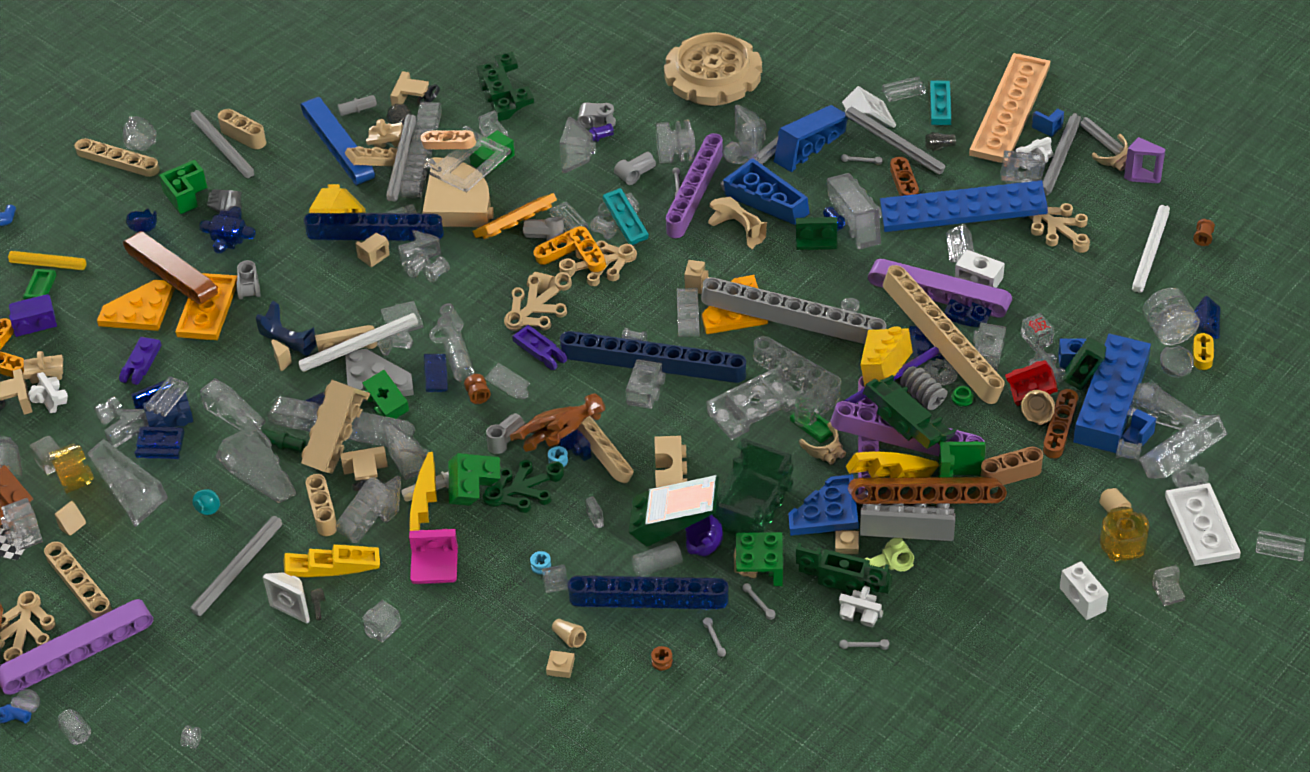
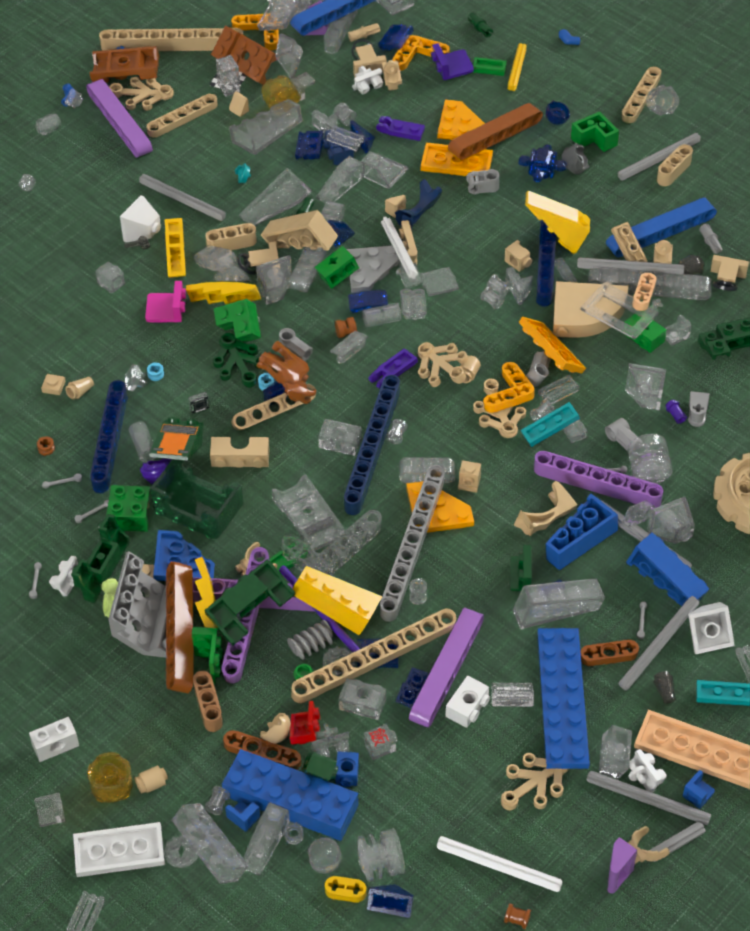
camera: 90 degrees right, 5 degrees up
none -> clear slope [361,151,408,189]

